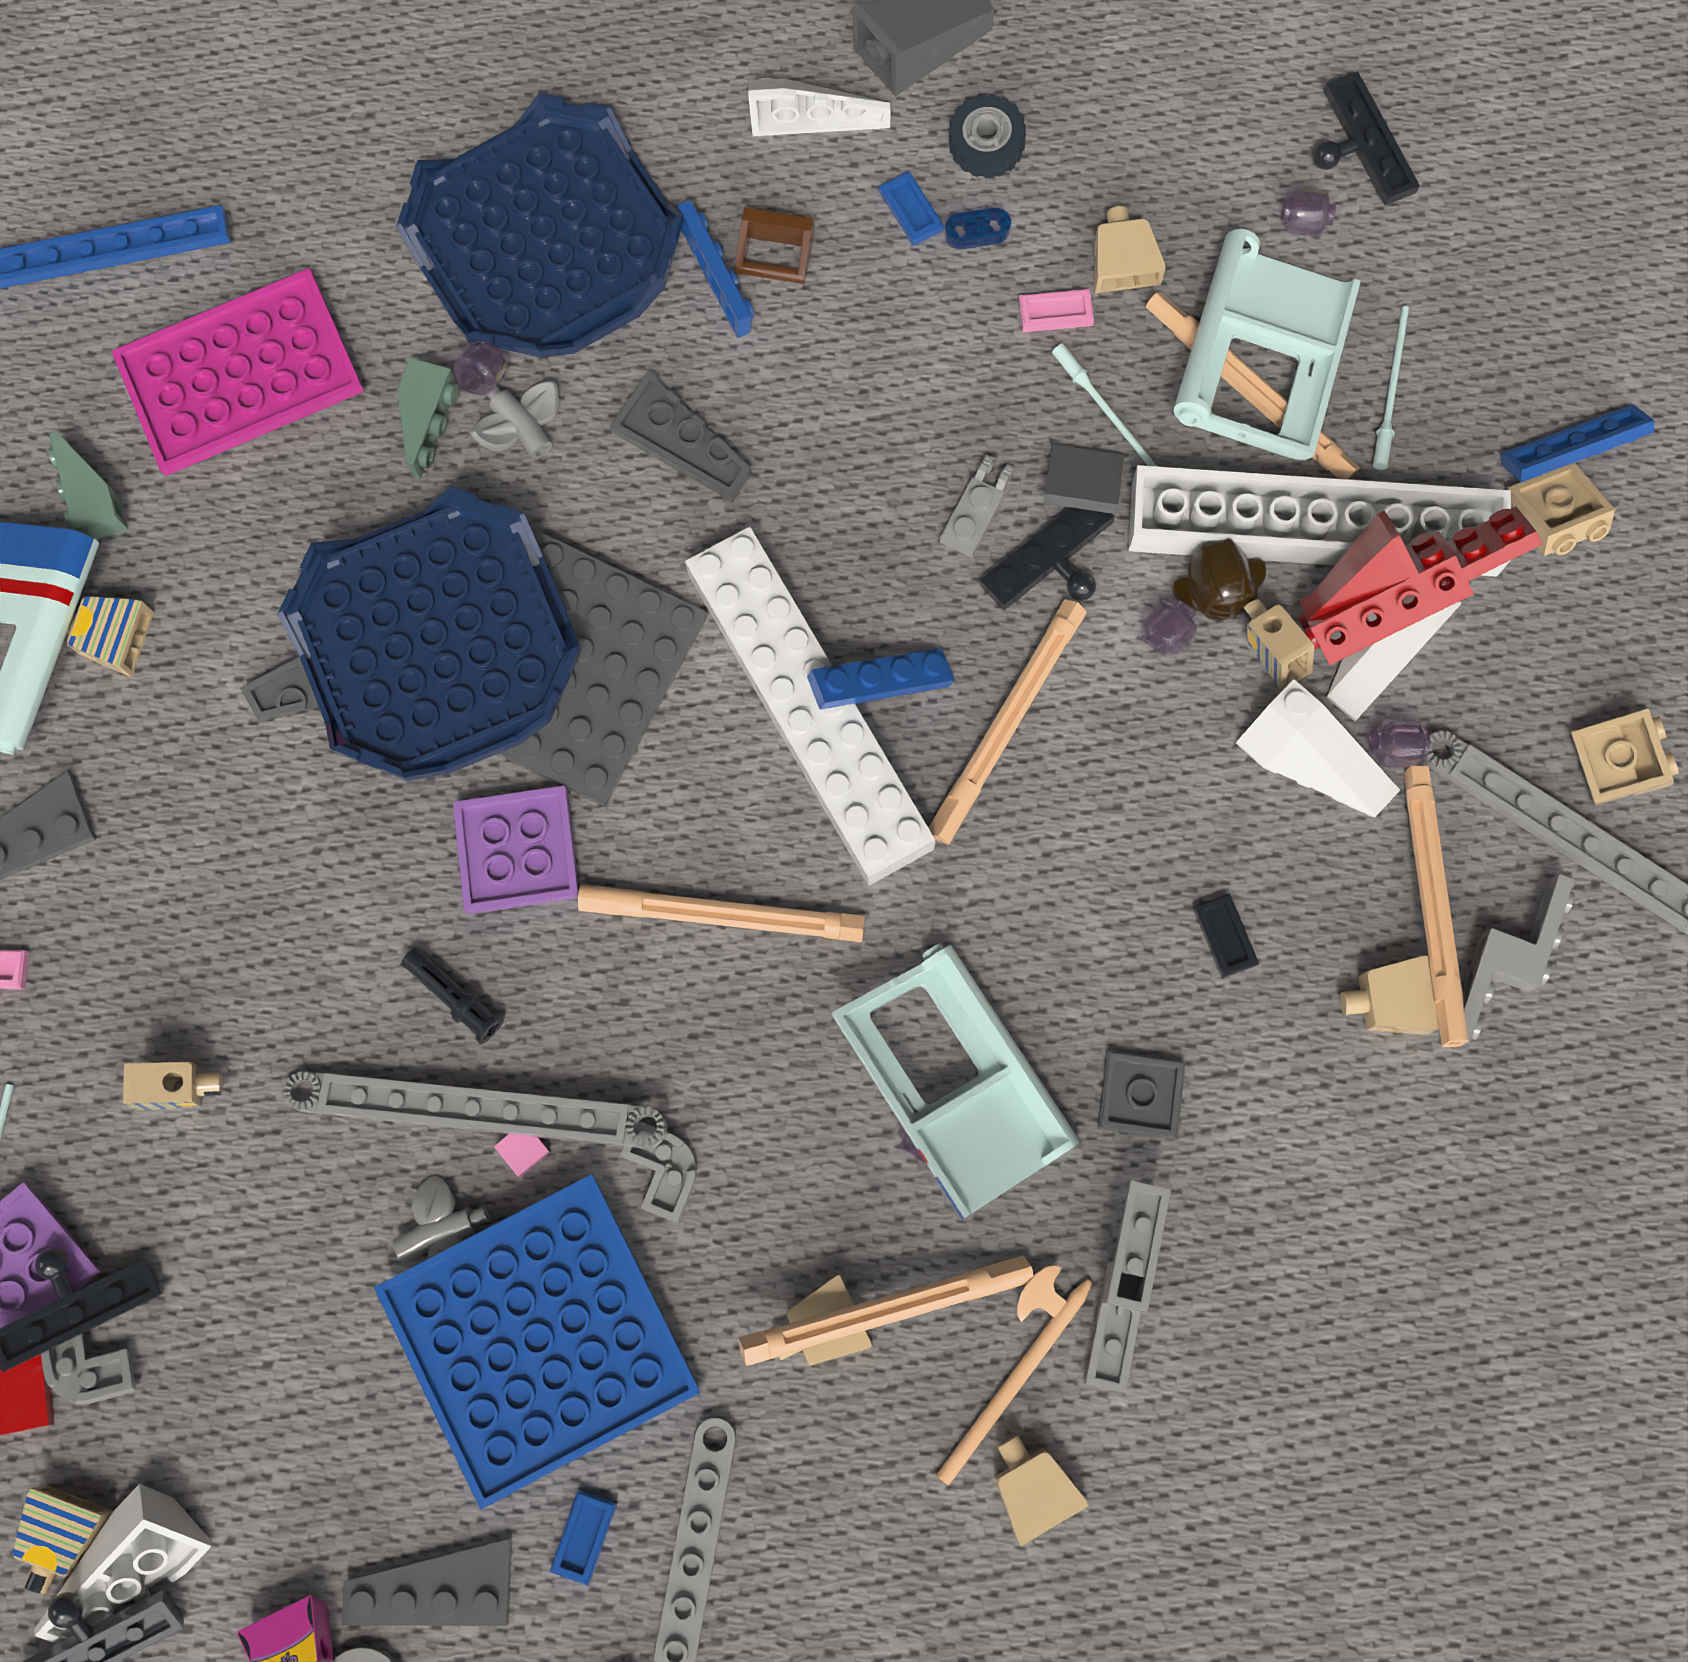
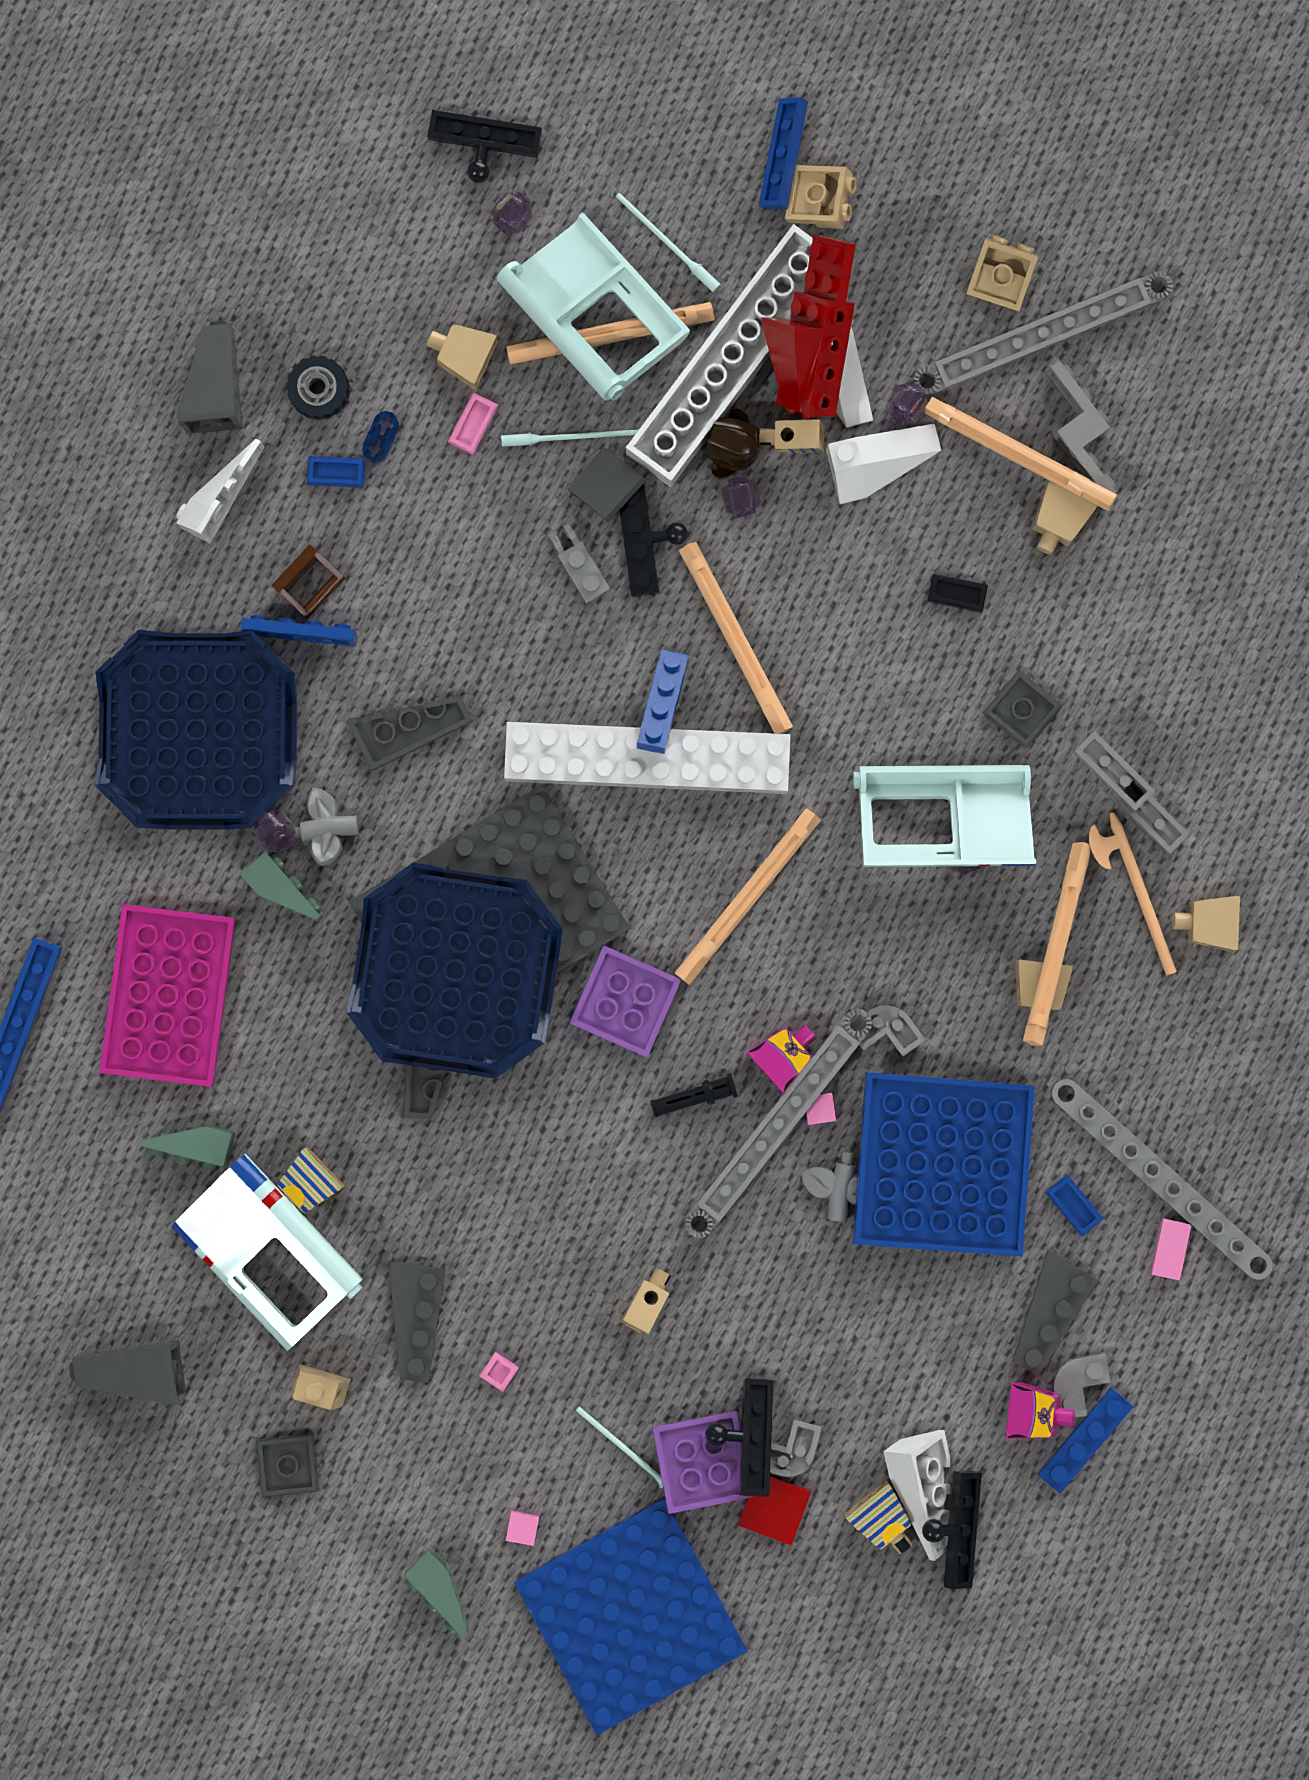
camera: 60 degrees left, 10 degrees up
none -> dark pink torso [746,1025,817,1093]

